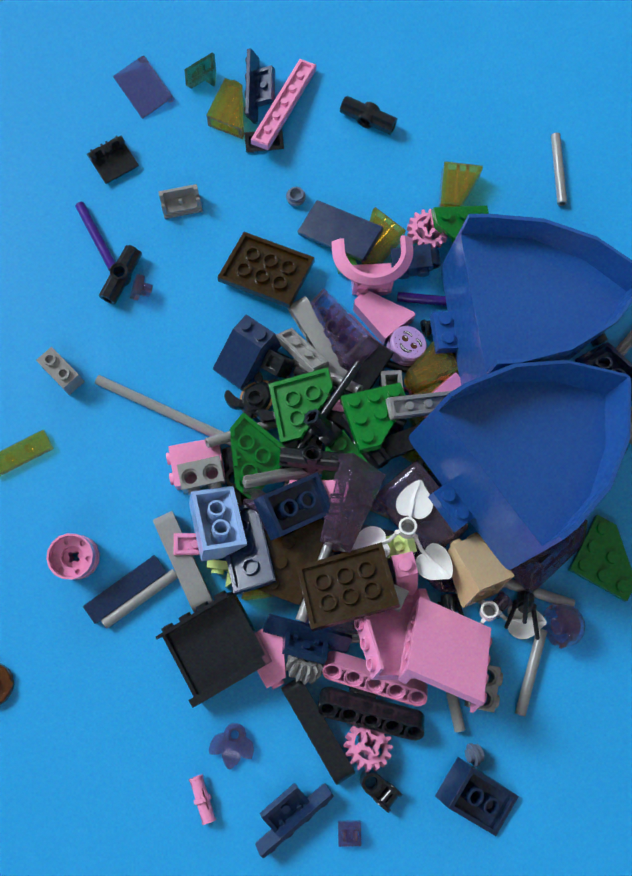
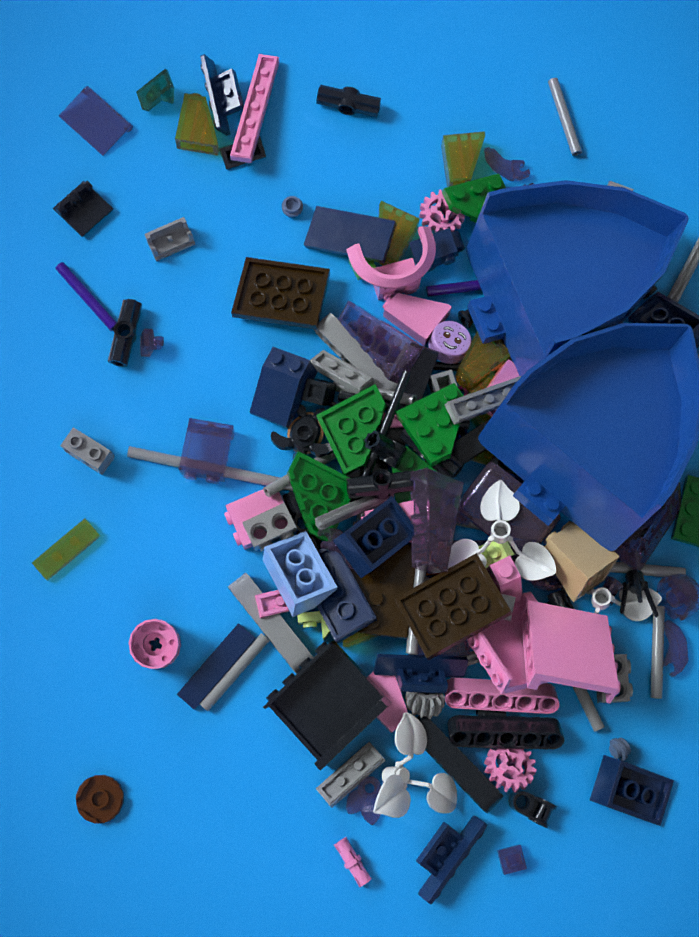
camera: 15 degrees left, 0 degrees up
none -> clear purple panel [179,418,235,484]
none -> light grey tile [316,742,385,808]
none -> white plant [373,712,457,818]
none -> clear purple piece [484,147,530,181]
none -> clear purple piece [663,620,689,677]

